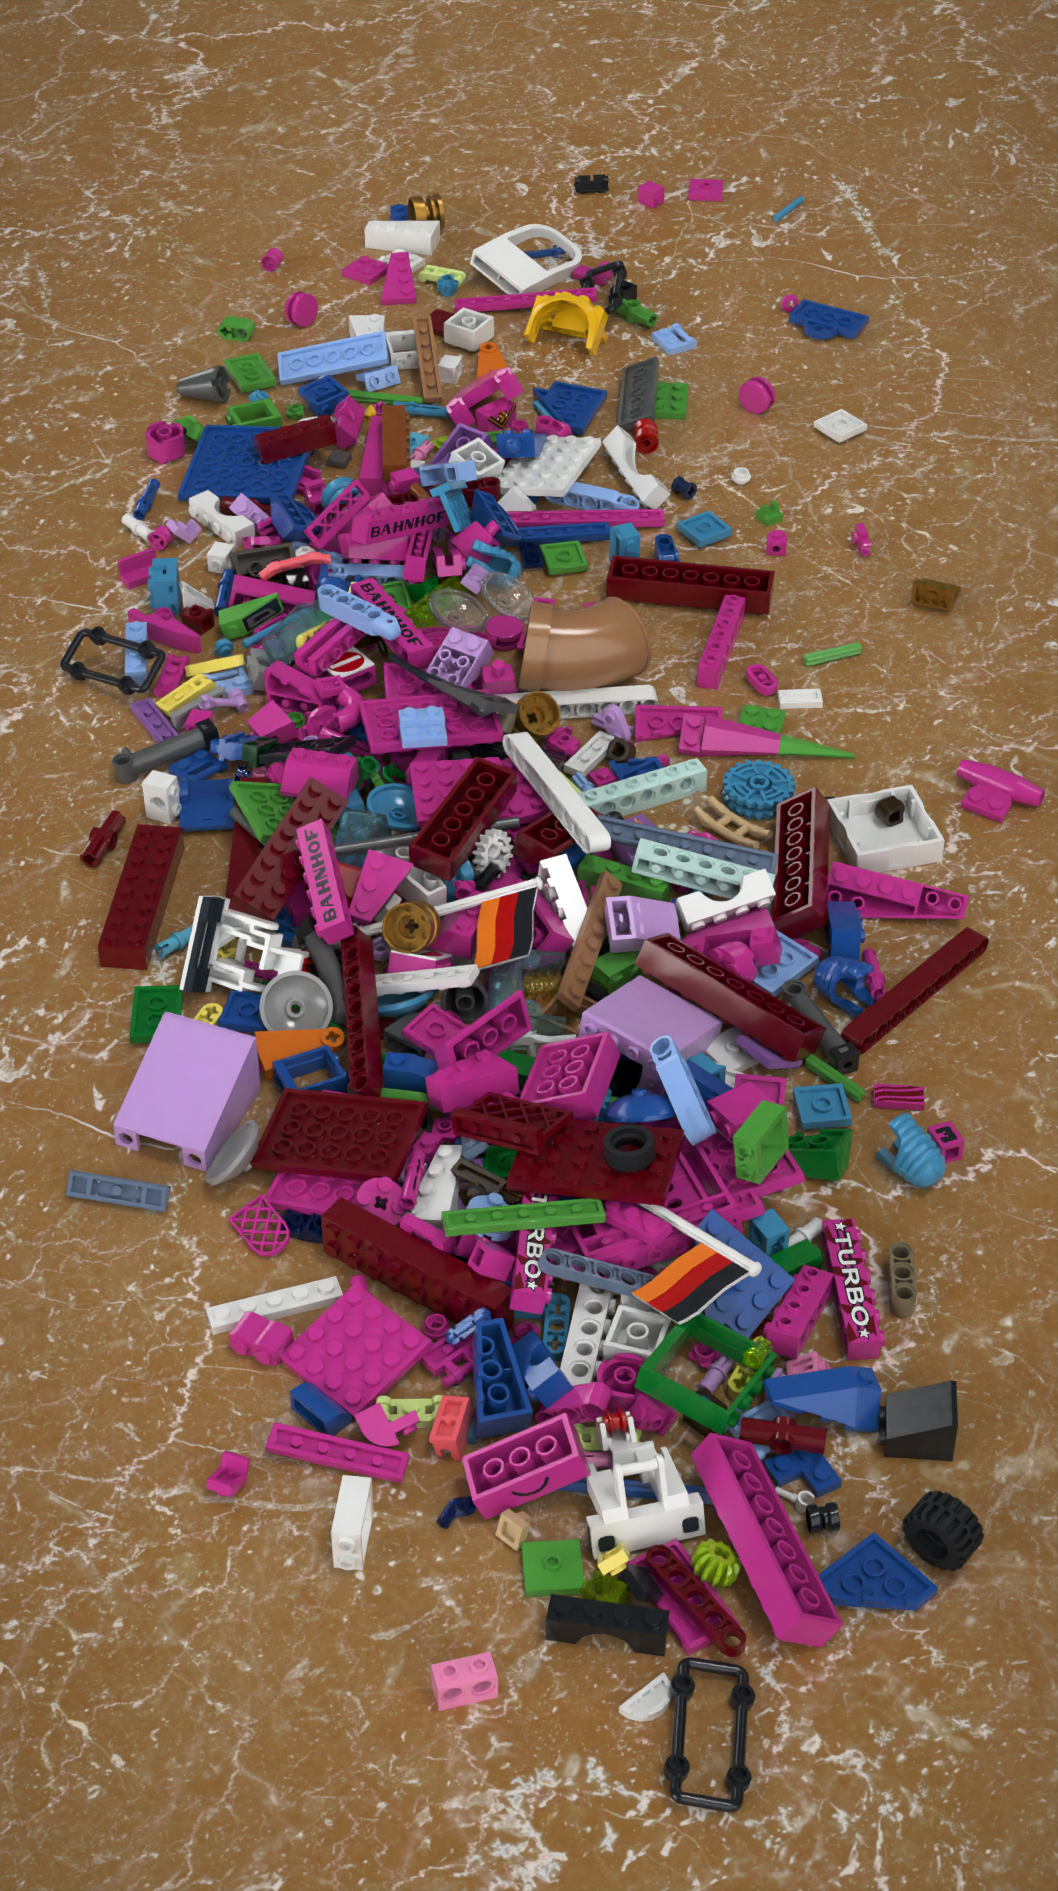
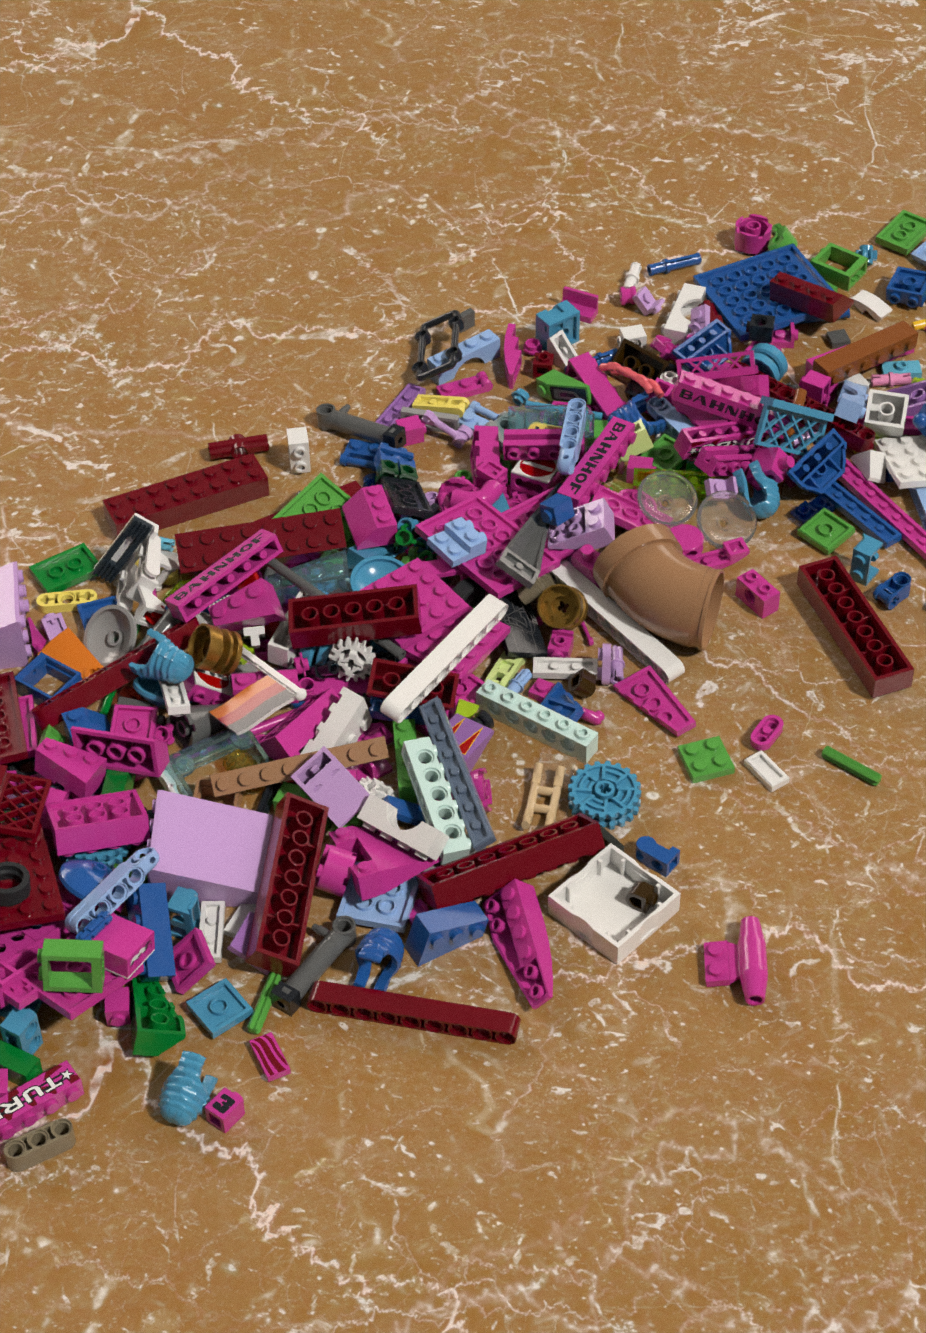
camera: 60 degrees right, 5 degrees up
dark grey cone [176,365,230,403] -> none
blue door [179,778,234,831] -> none
light yellow beam [184,654,245,677] -> none
dark pink torso [247,700,299,744] -> none
bright green plate [286,404,305,420] -> none
dark pink arch [333,395,365,450] -> none
dark pink plate [677,713,855,759] -> none
dark pink brick [697,595,745,690] -> none
white pin [788,1217,822,1247] -> none
dark pink pin [861,948,887,1000] -> none
none -> blue axle [75,911,113,940]
none -> dark azure hair [128,628,194,684]
none -> dark grey tile [459,308,475,333]
none -> blue brick [539,493,575,527]
none -> blue leg [636,836,680,877]
none -> black brick [746,313,775,343]

